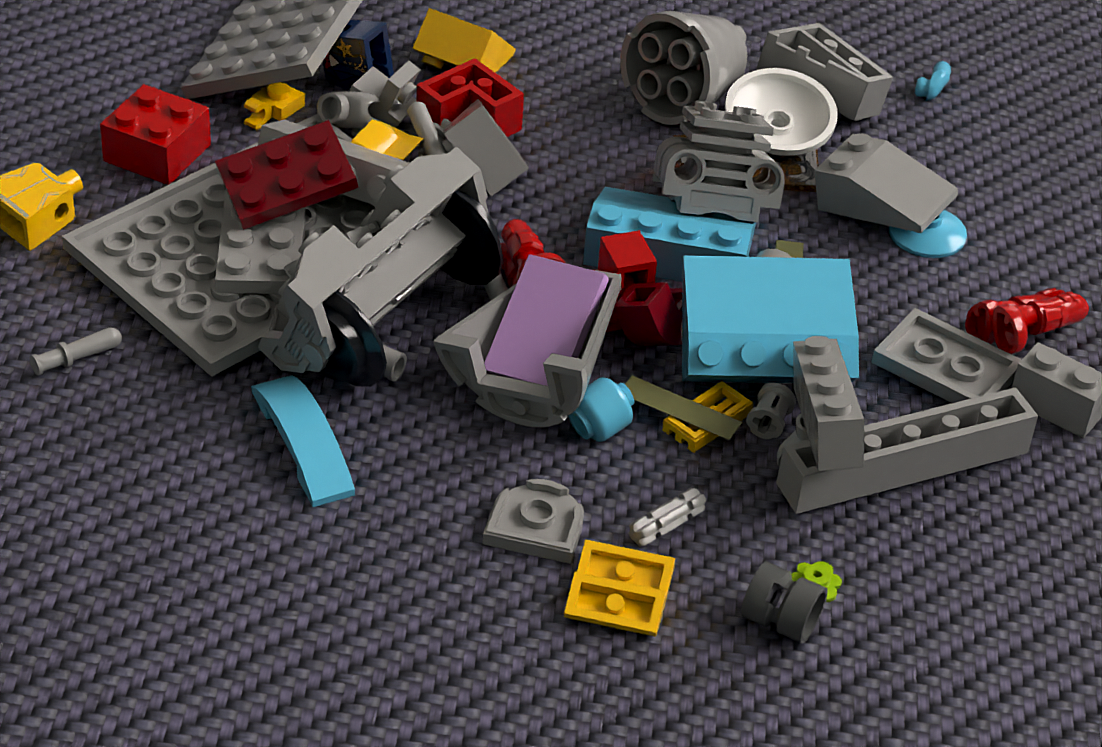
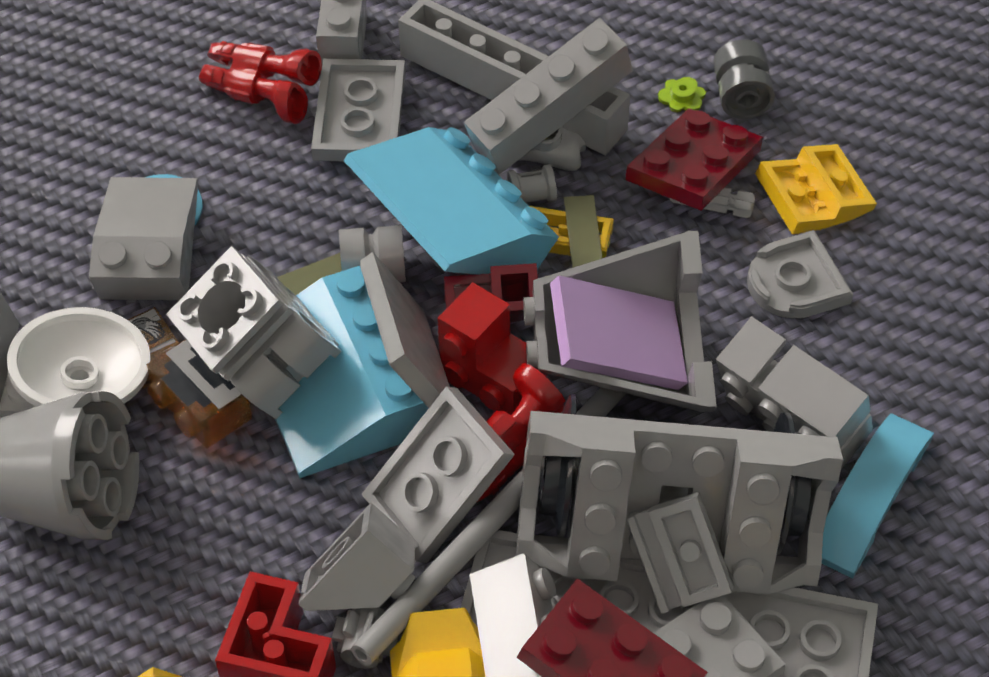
camera: 120 degrees left, 10 degrees up
none -> light grey tile [360,252,450,408]
none -> light grey plate [362,386,515,563]
none -> dark red plate [625,108,763,211]
none -> light grey piece [716,316,873,469]

